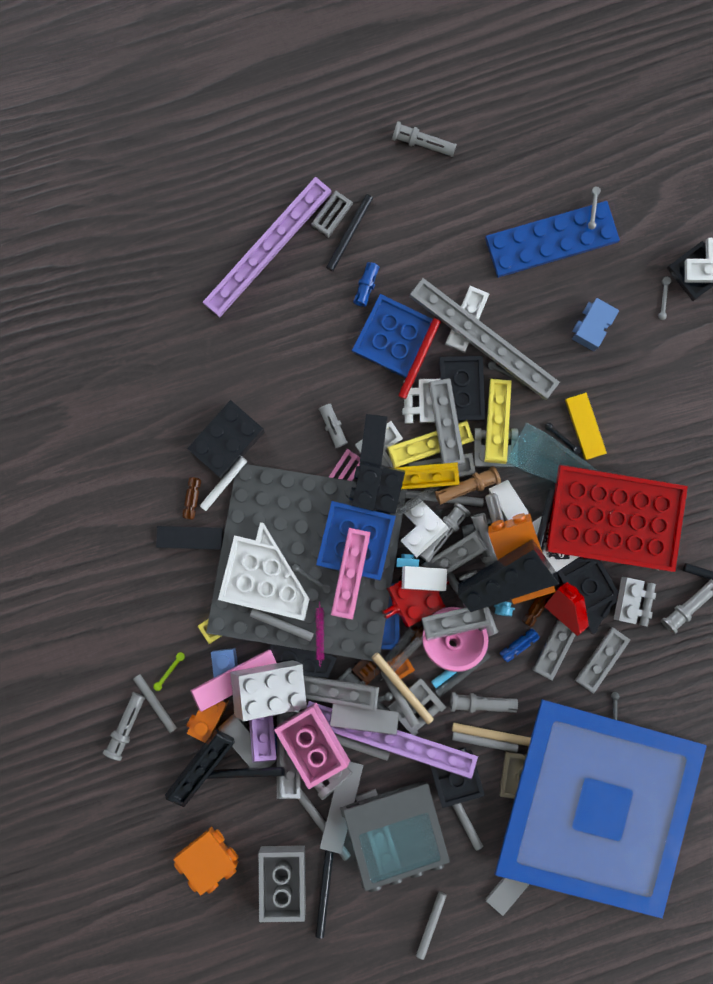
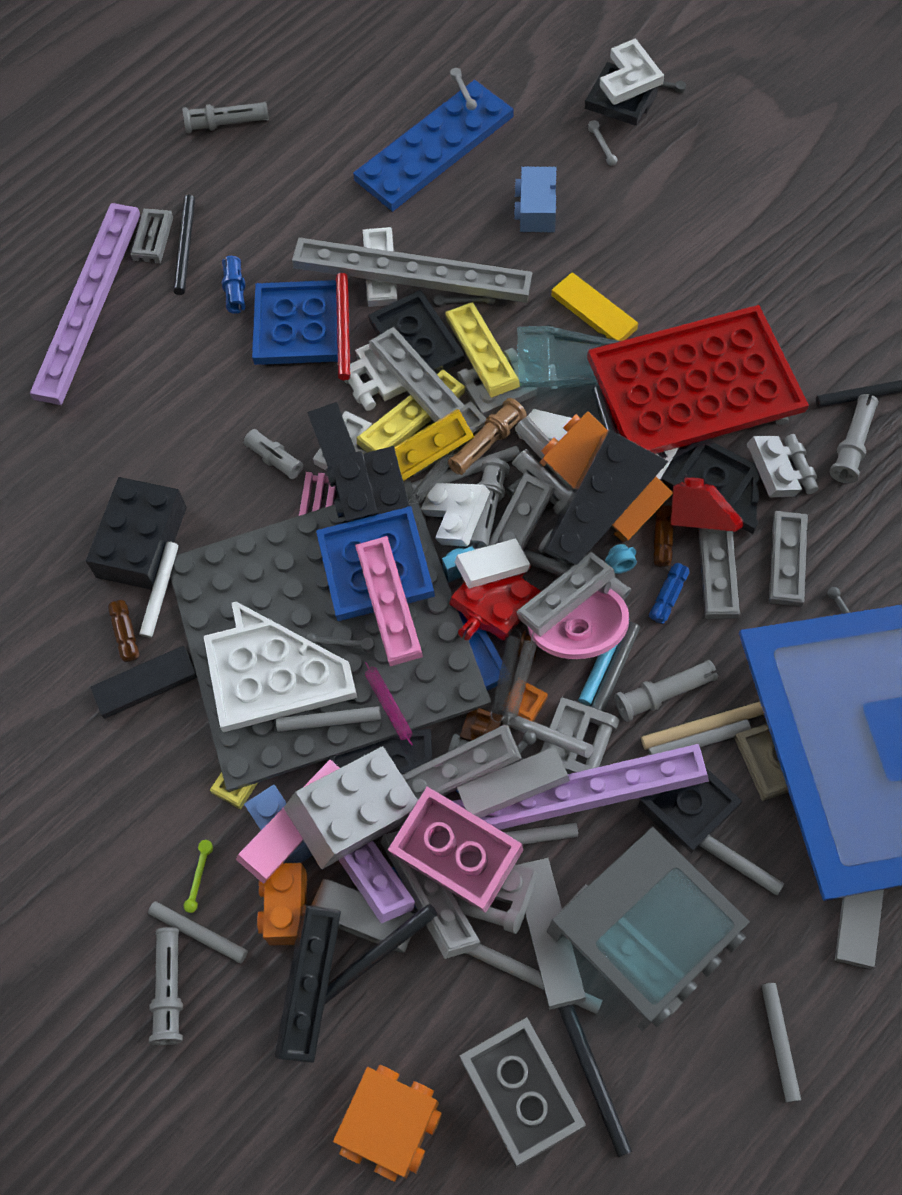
camera: 20 degrees left, 20 degrees down
tan bar [371,652,434,724] -> none

